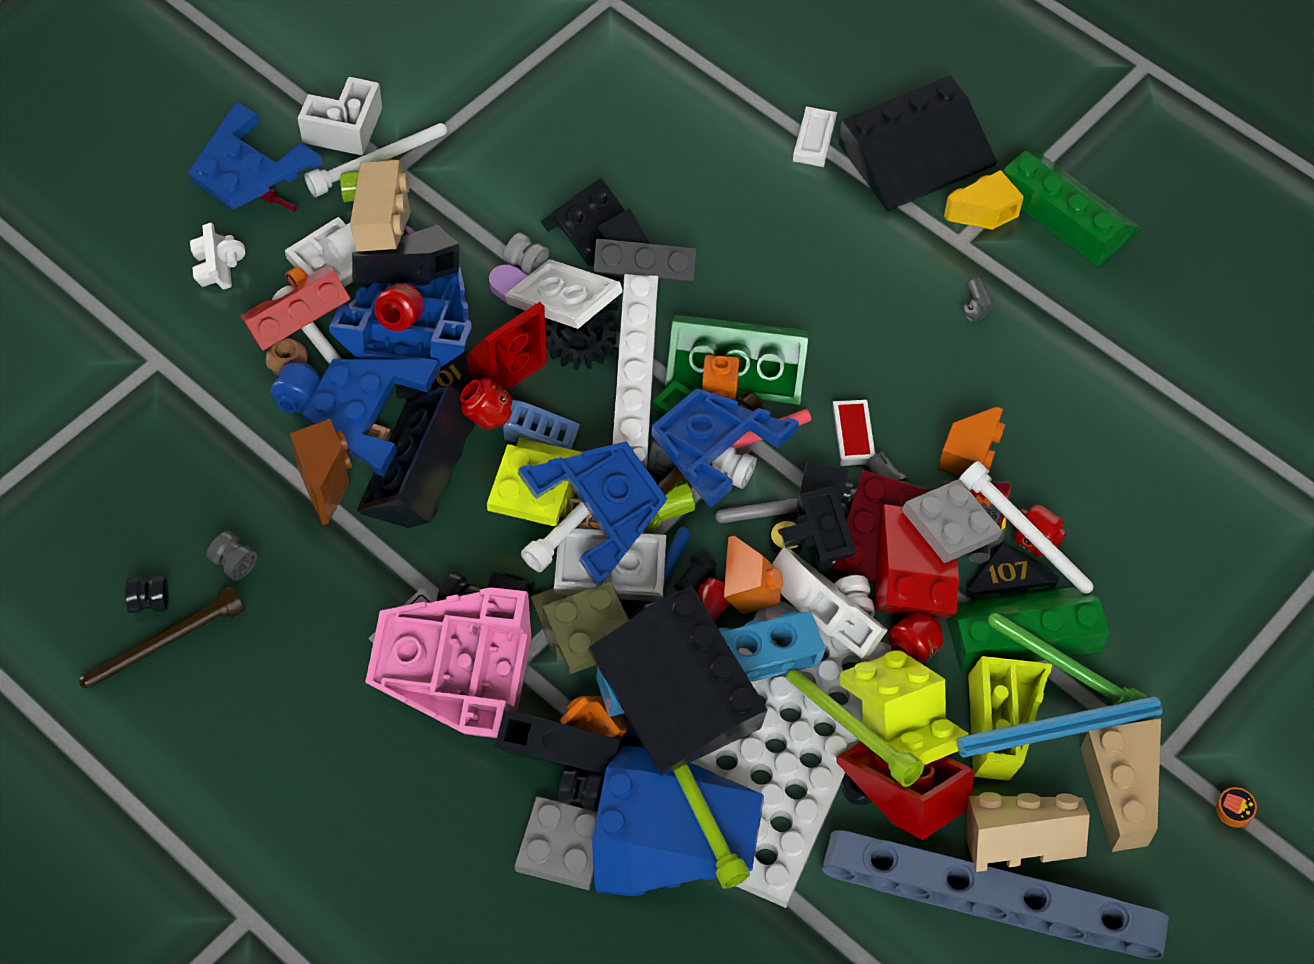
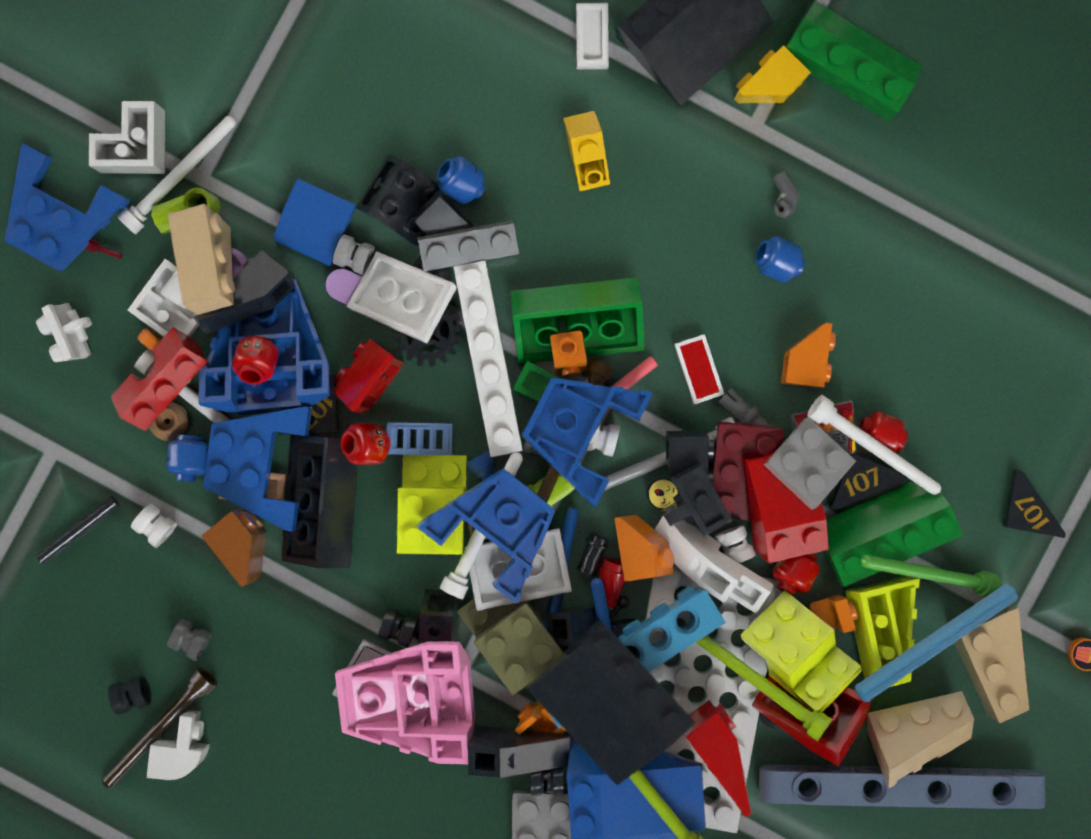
camera: 10 degrees left, 30 degrees up
none -> black bar [36,496,120,564]
none -> white wheel [131,503,177,548]
none -> white brick [147,710,210,780]
none -> blue slope [273,178,357,267]
none -> blue head [436,156,485,204]
none -> yellow slope [563,111,610,191]
none -> red slope [684,699,751,817]
none -> blue head [755,236,805,283]
none -> orange bracket [809,594,858,633]
none -> black tile [1003,469,1066,538]

